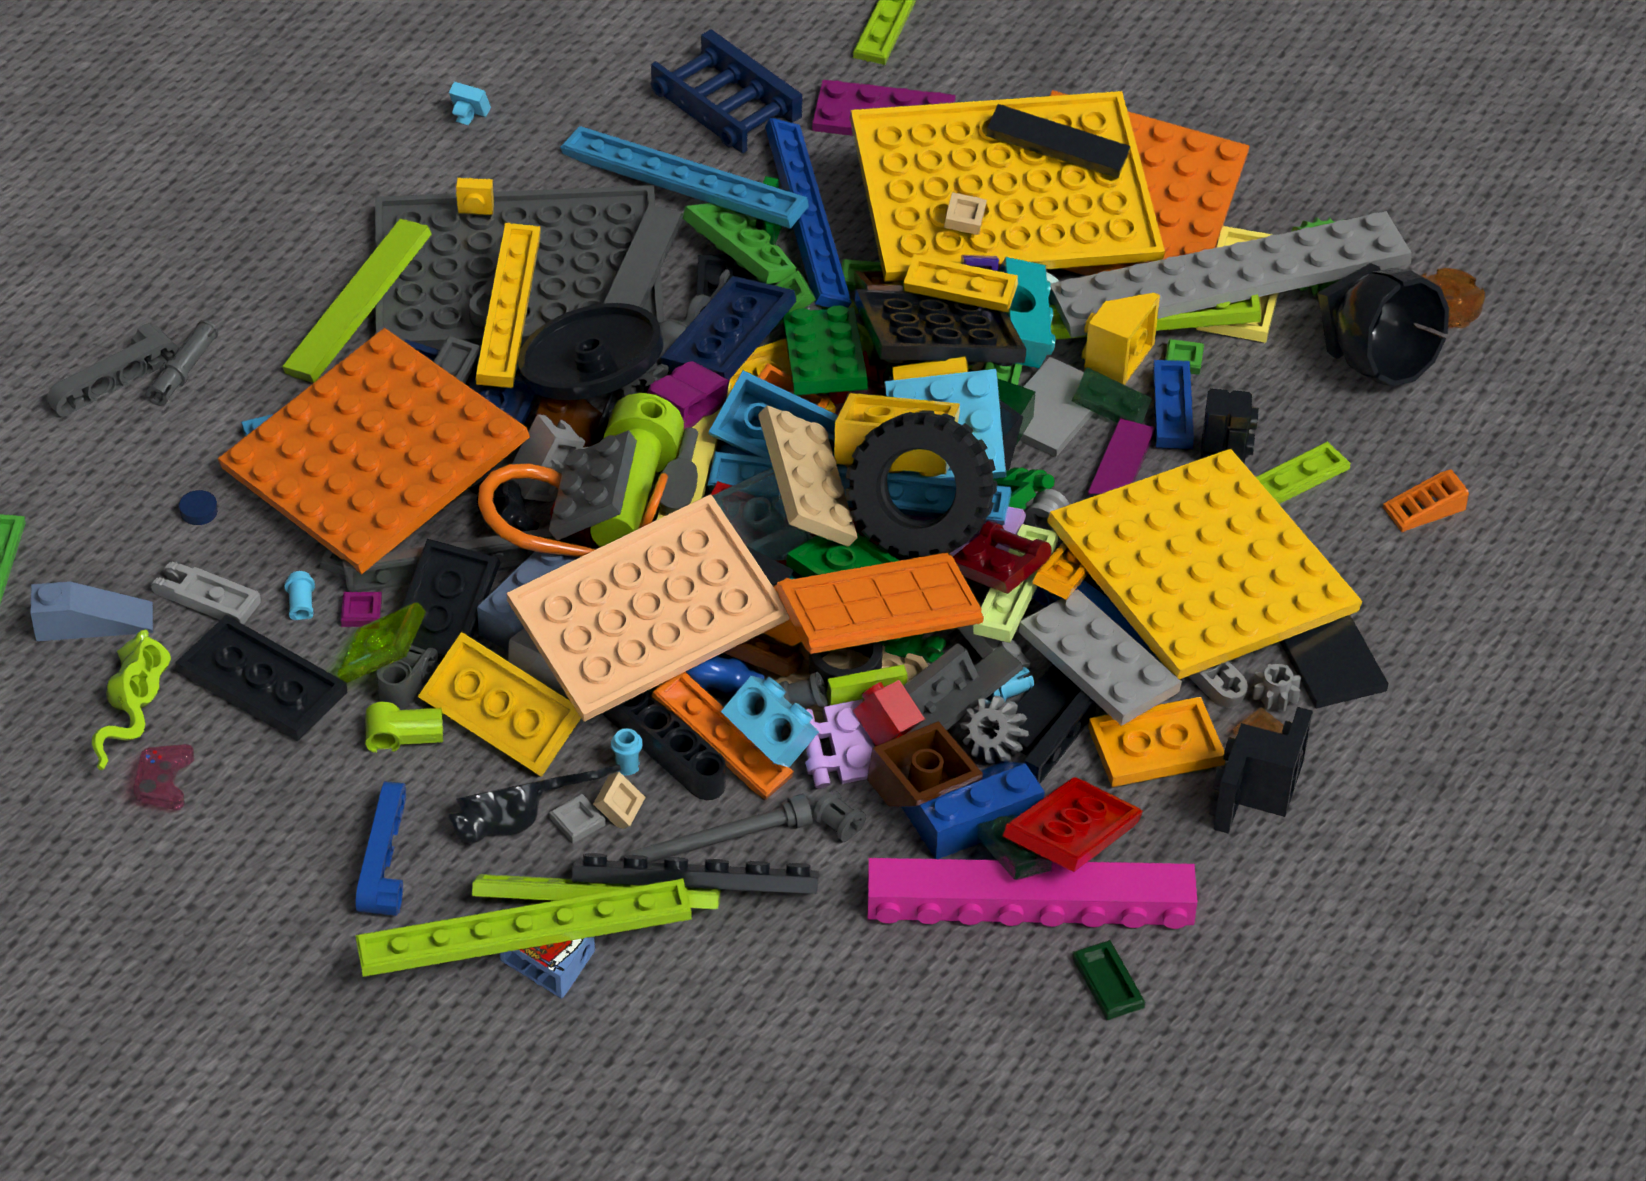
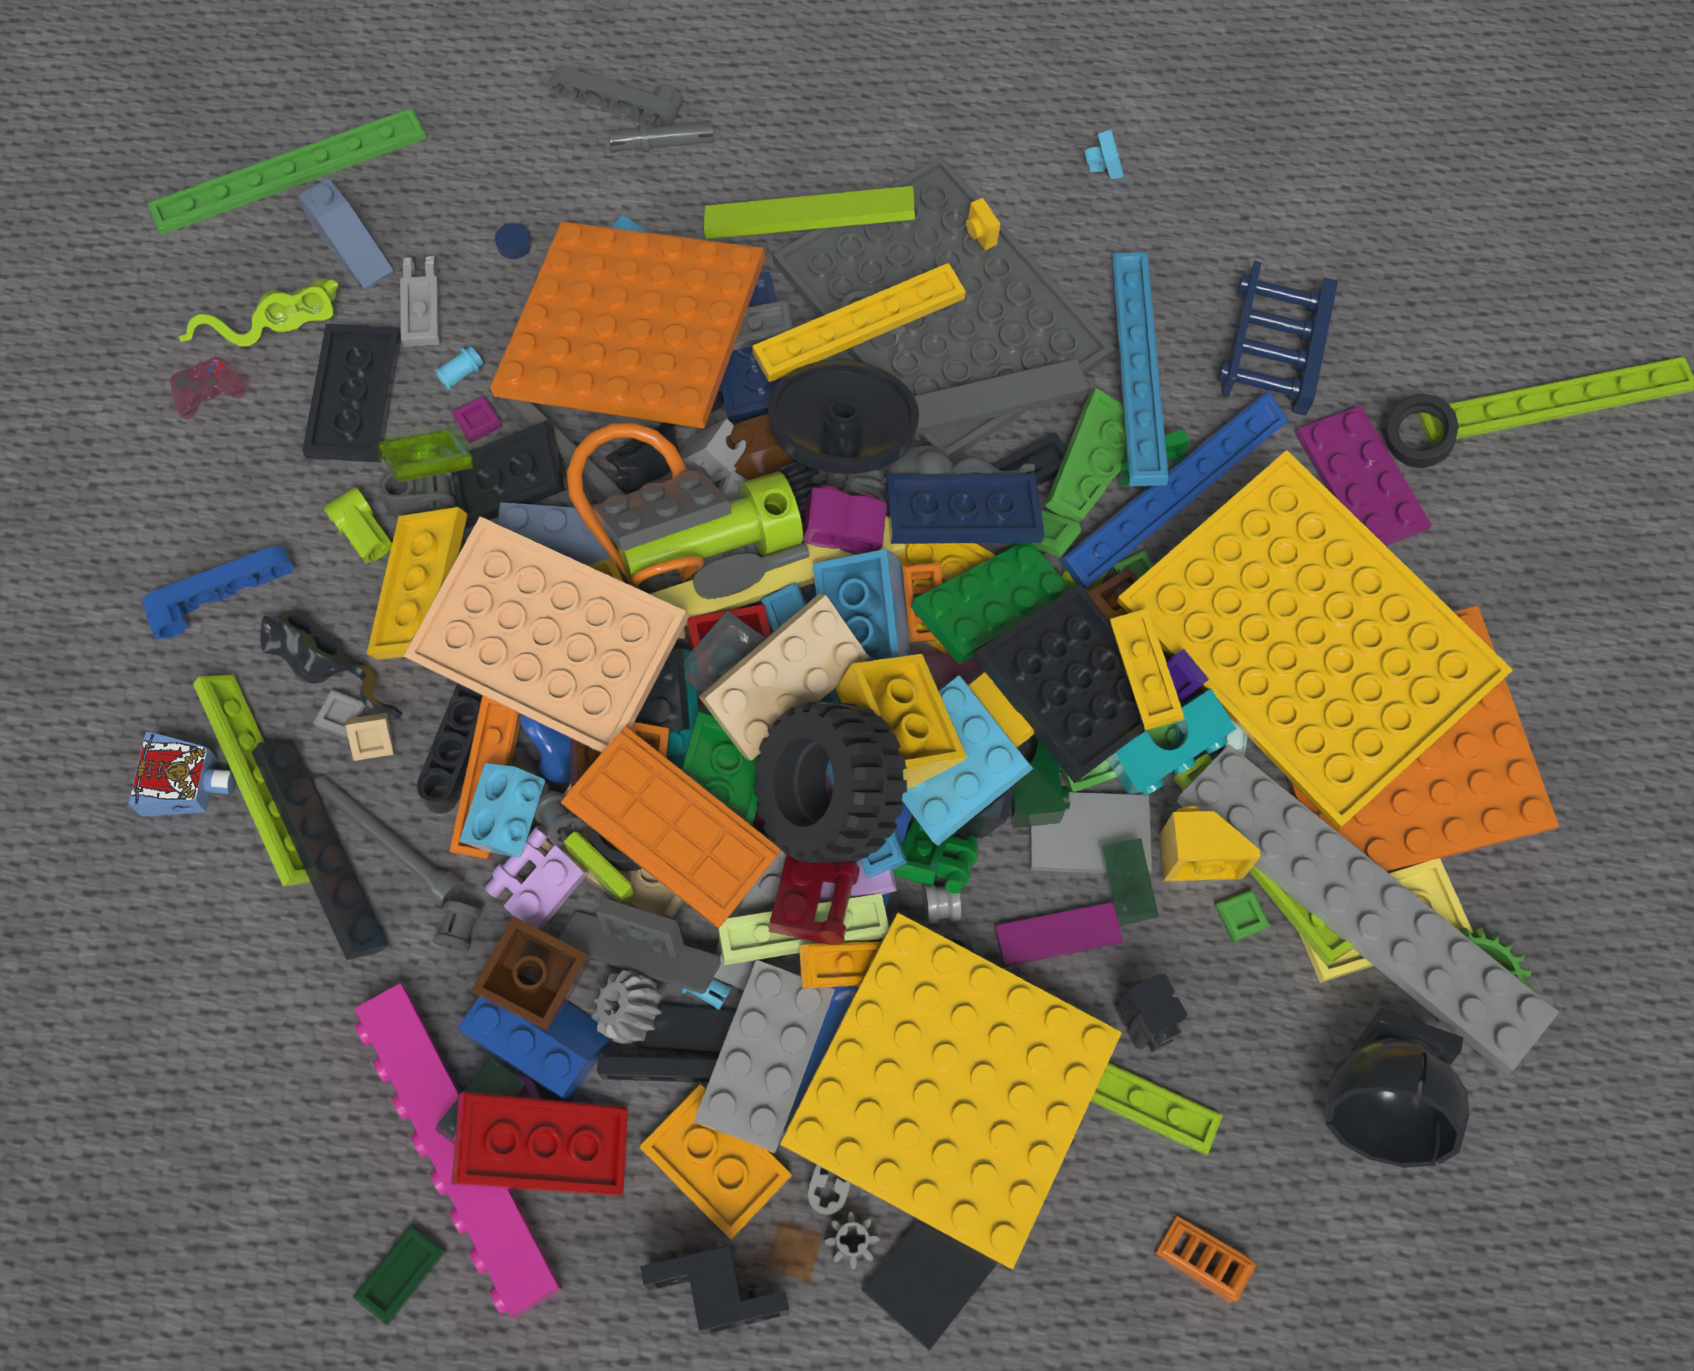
camera: 55 degrees right, 20 degrees up
lime tile [355,879,692,977] -> none
medium azure pin [611,728,643,775] -> none
red brick [853,680,925,746] -> none
tan plate [944,192,987,235] -> none
black tile [986,104,1130,179] -> none
blue plate [1153,360,1194,449] -> none
clear orange plate [1421,268,1485,328] -> none
none -> black tyre [1385,394,1459,469]

